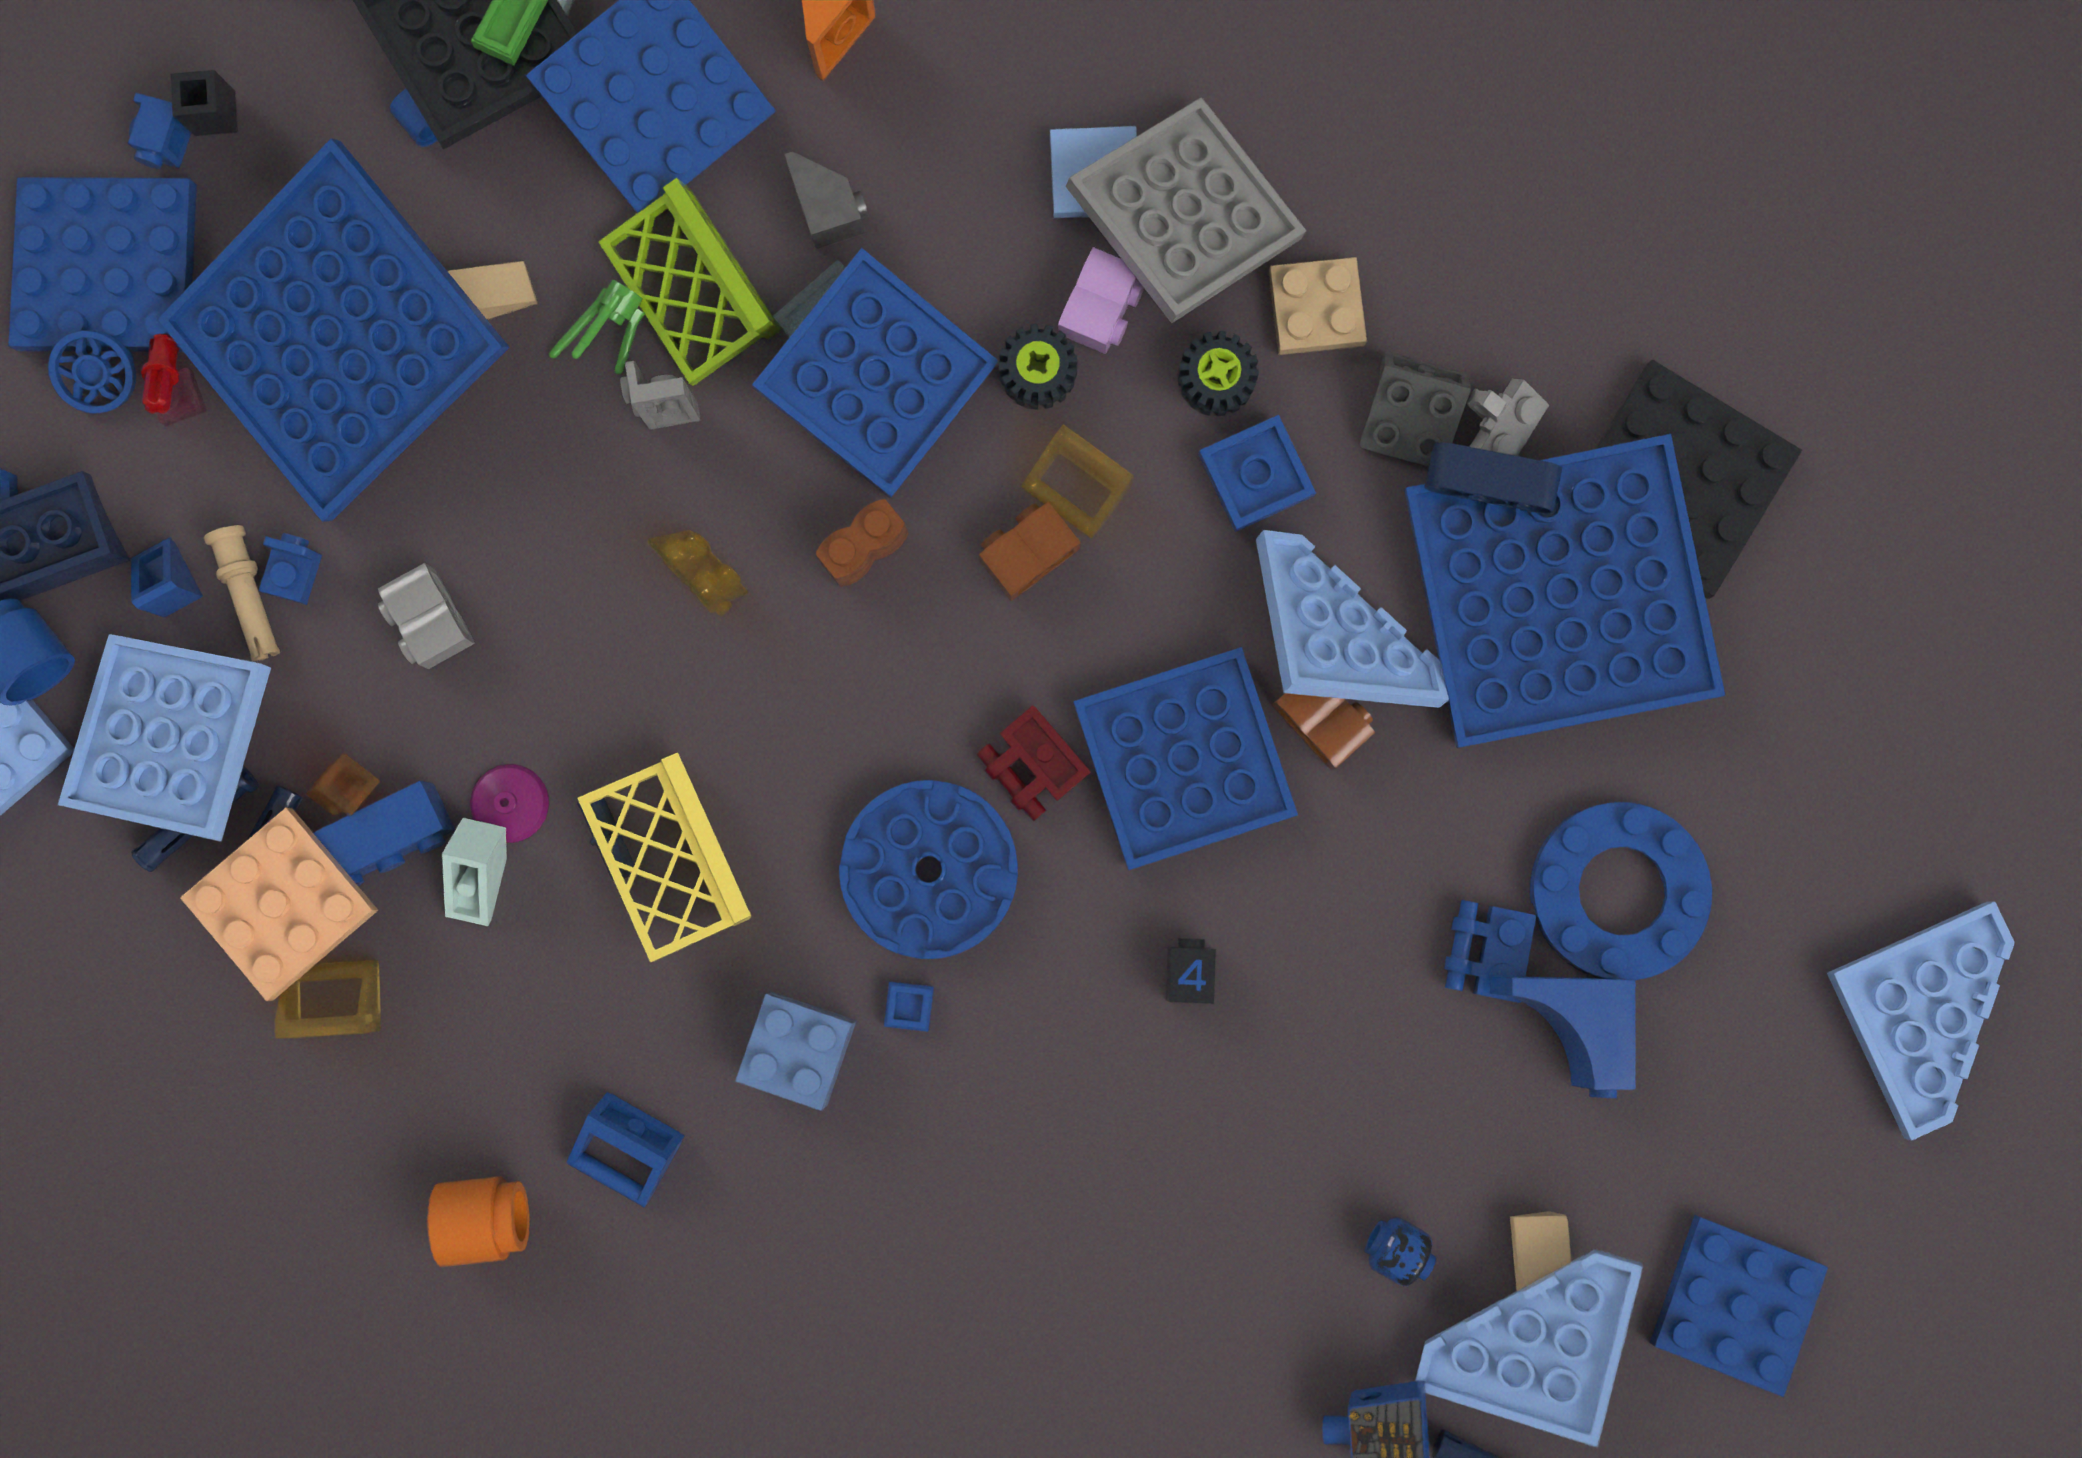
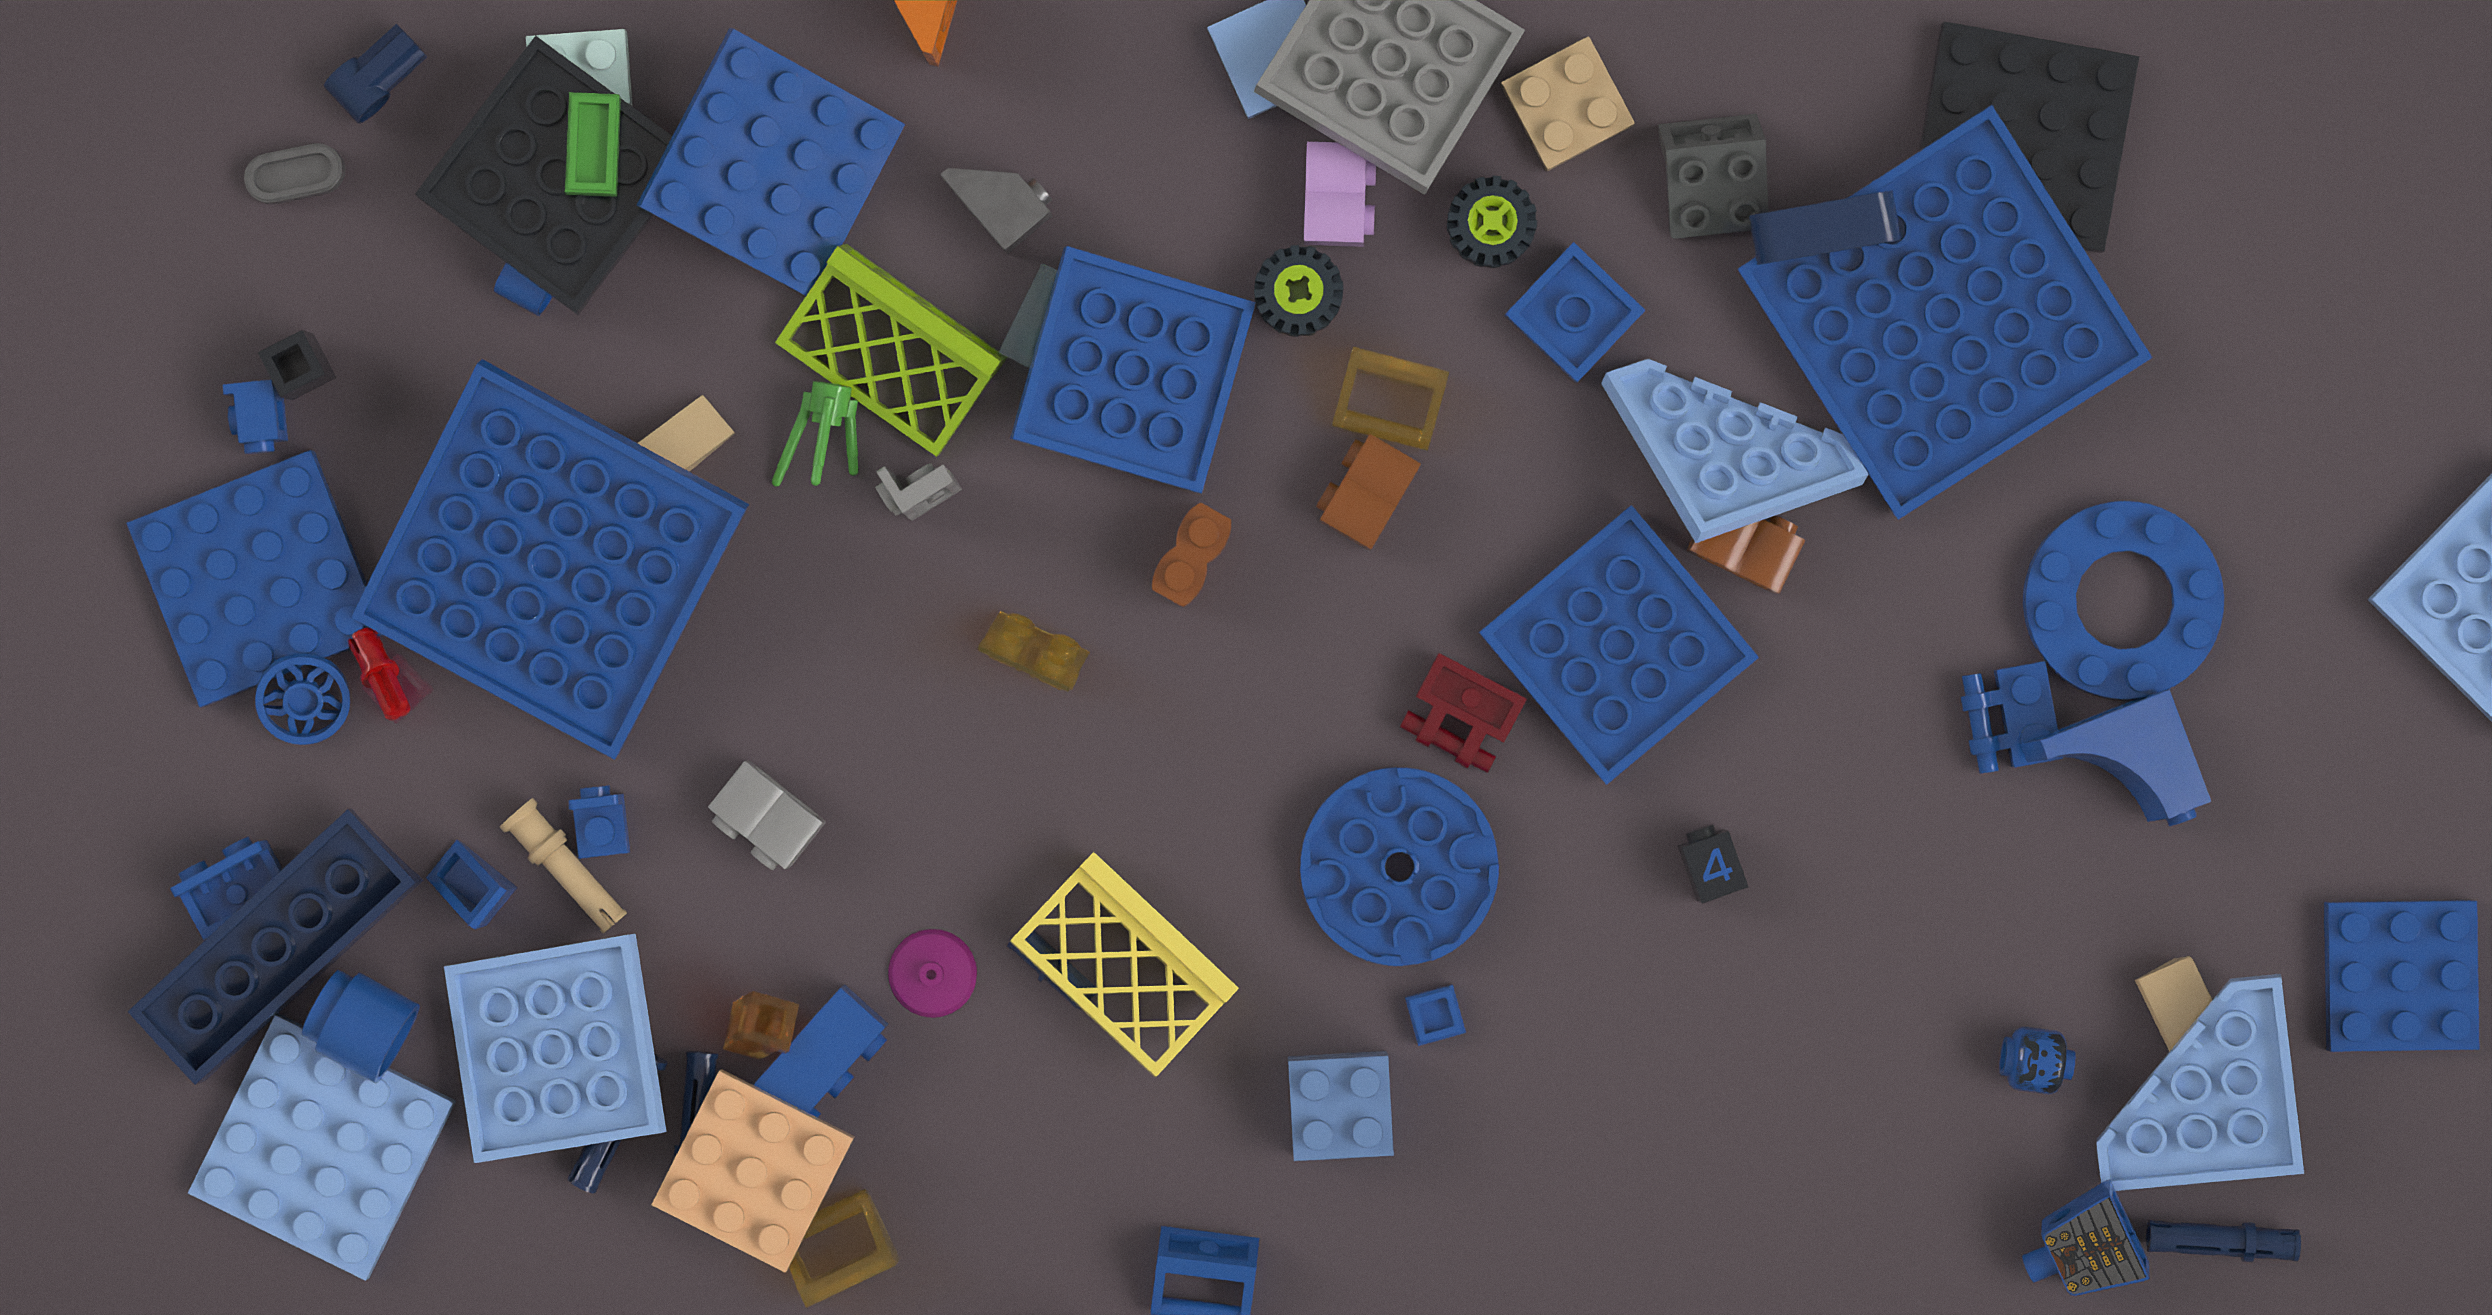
camera: 20 degrees left, 5 degrees up
light aqua slope [442,818,507,926] -> none
light grey hinge [1466,379,1549,456] -> none

